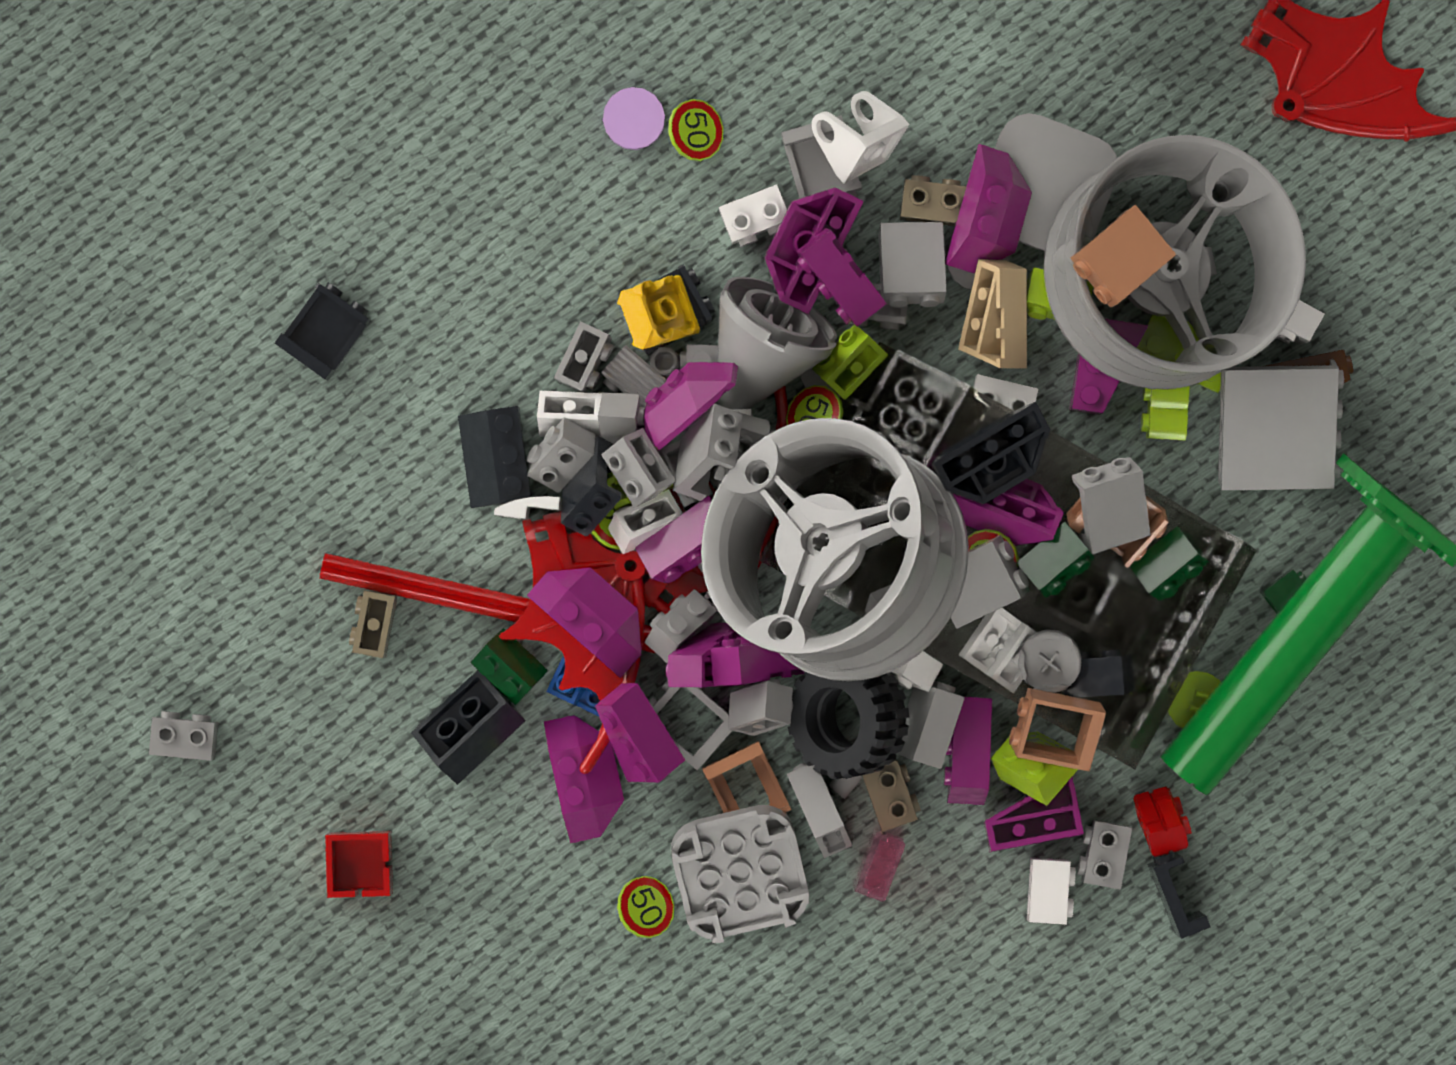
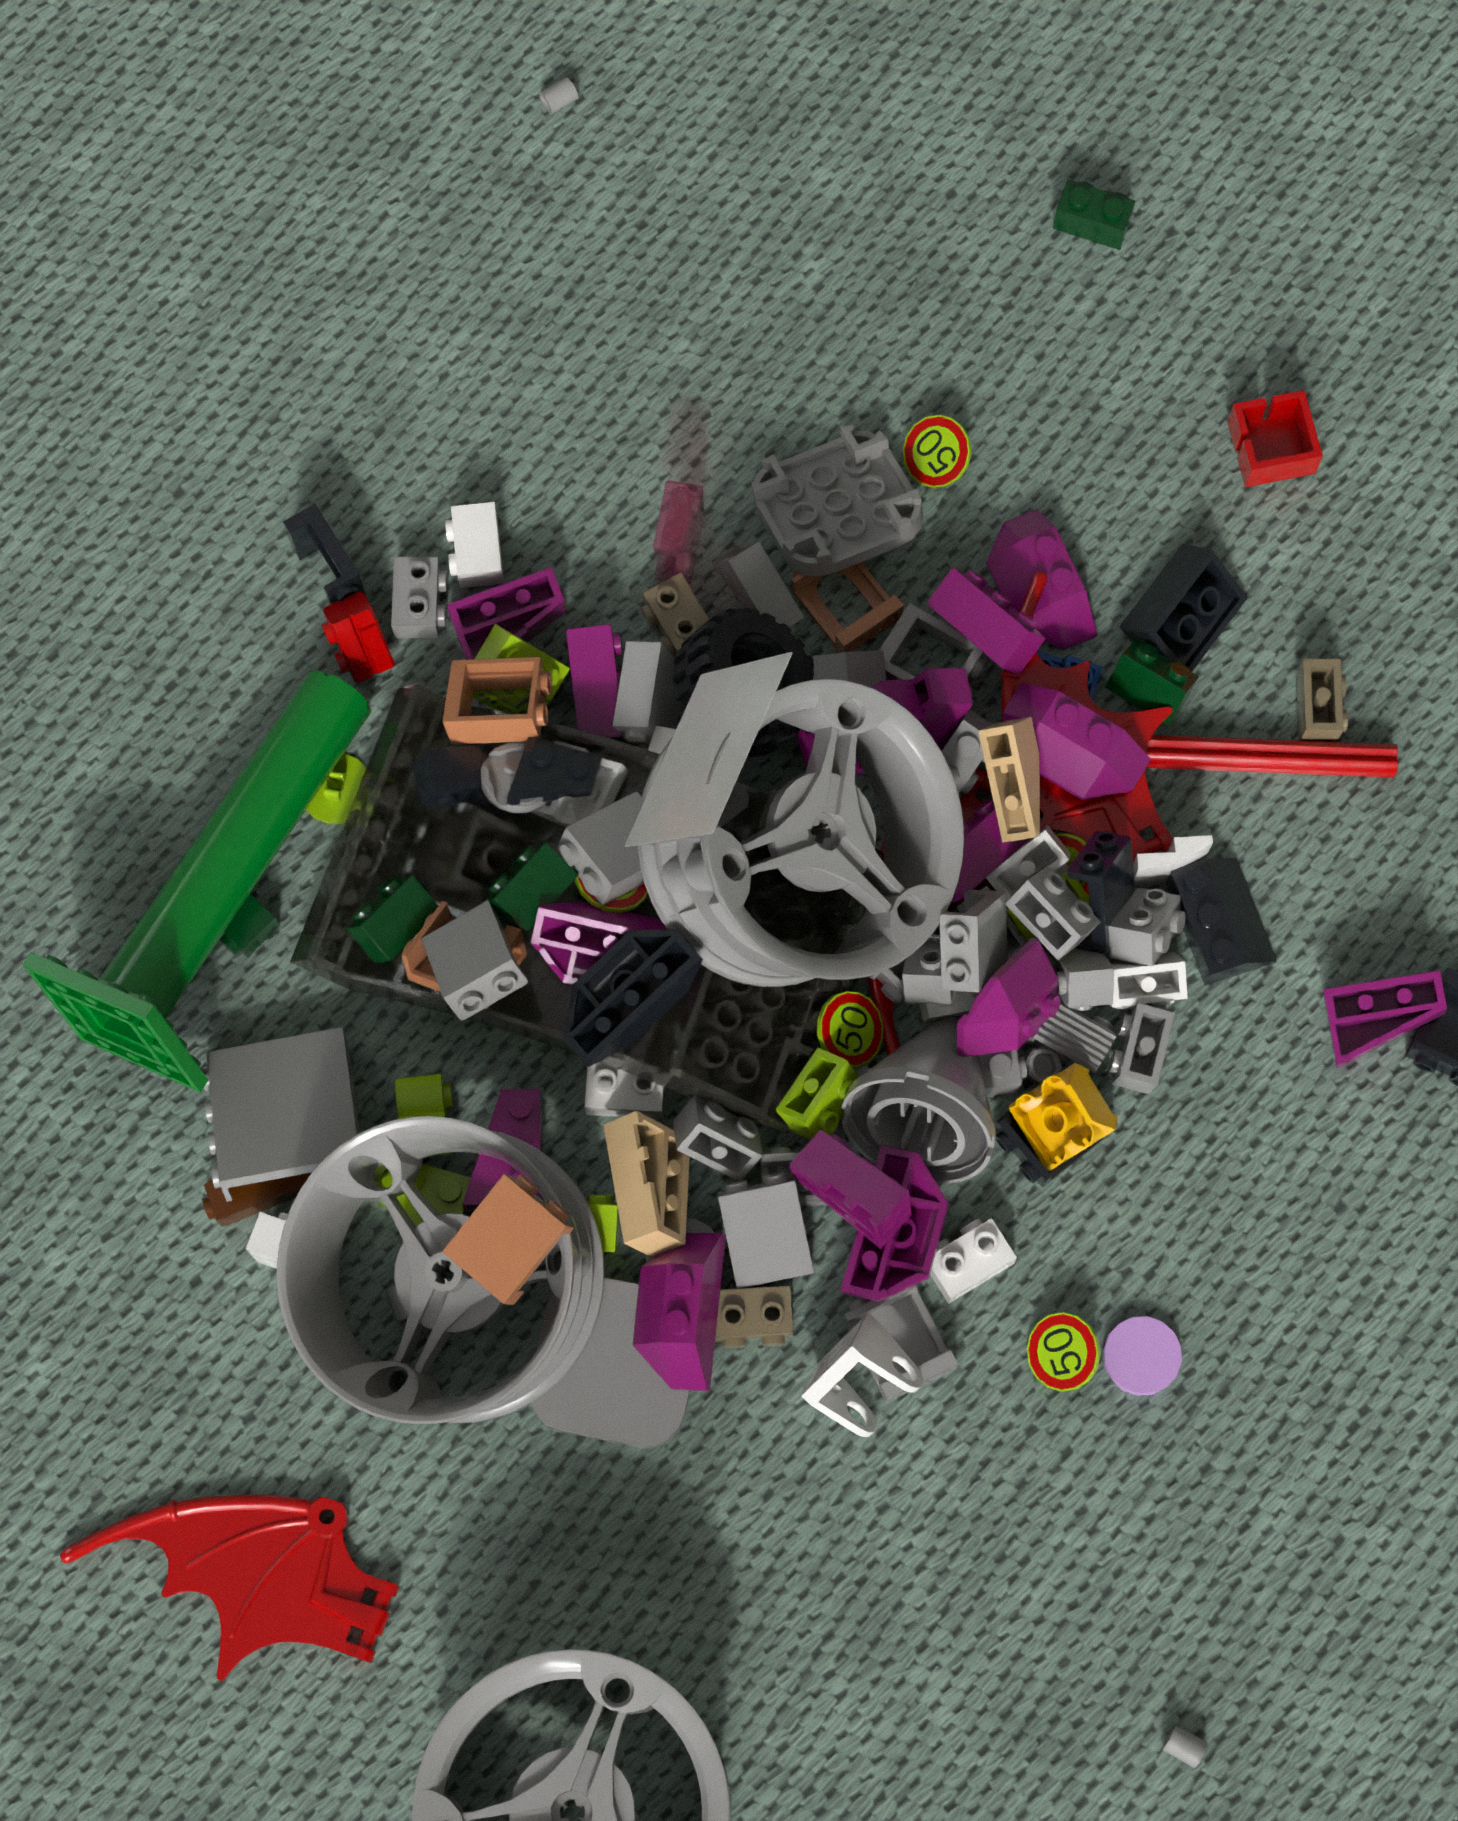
camera: 170 degrees right, 15 degrees down
none -> black wing [507,737,602,805]
none -> white sticker [625,652,792,847]
none -> light grey brick [673,1095,763,1181]
none -> tan slope [978,717,1040,843]
none -> magenta wedge [1323,970,1447,1069]

